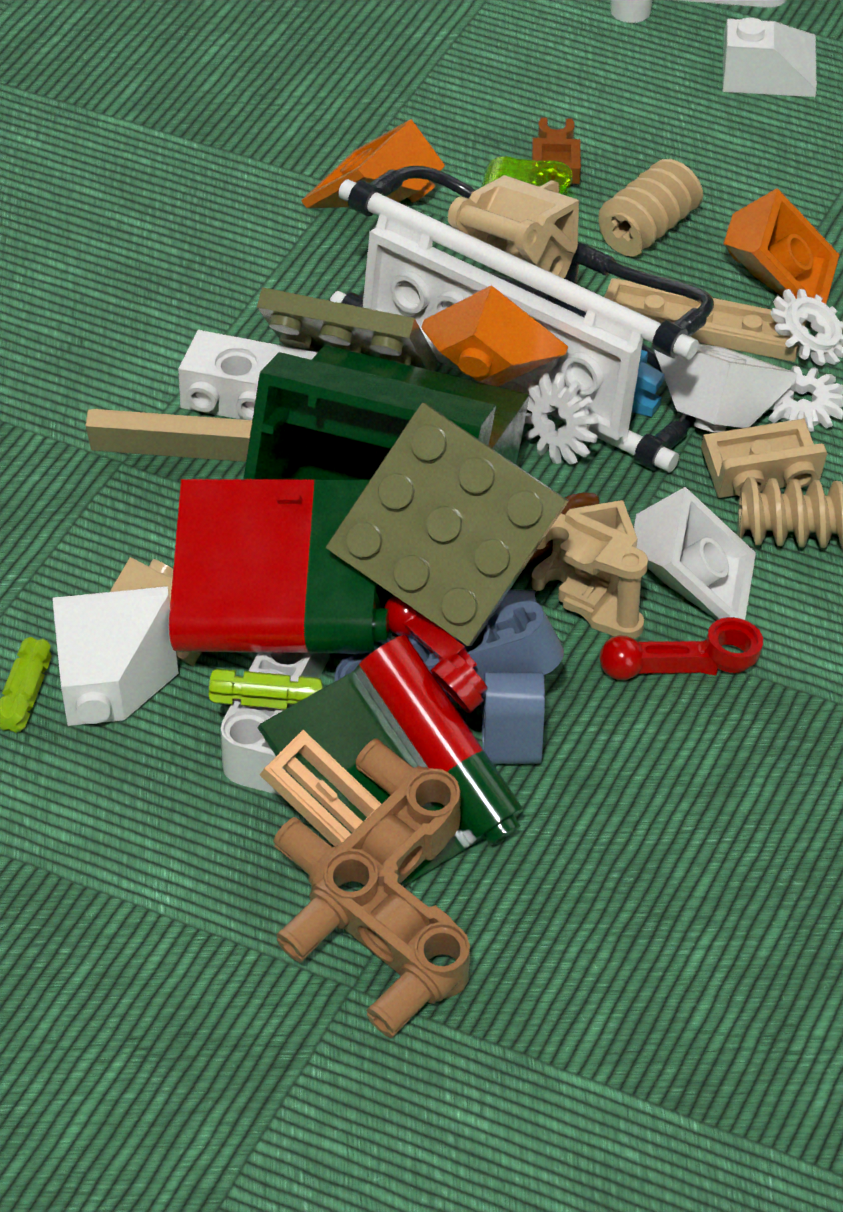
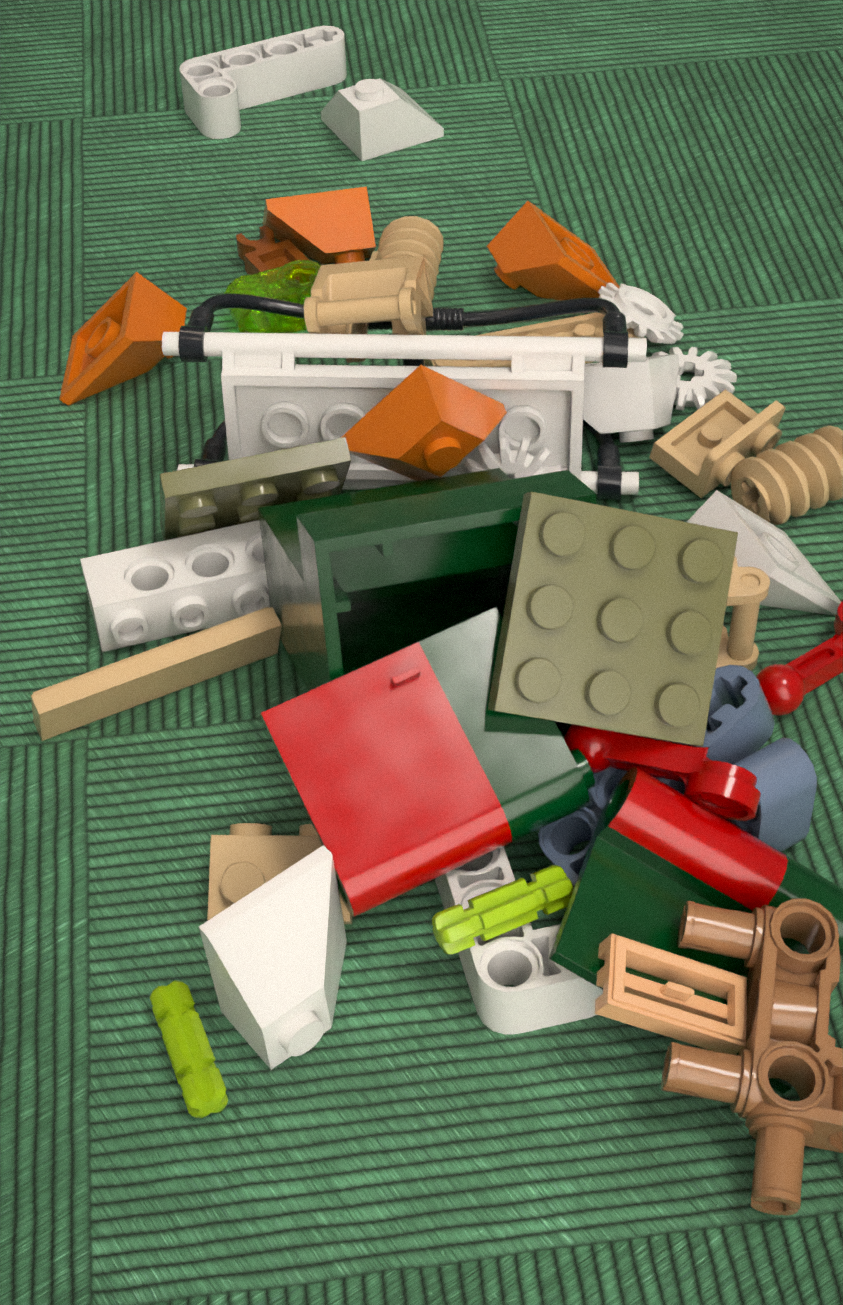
camera: 30 degrees left, 0 degrees up
none -> orange slope [263,186,376,264]

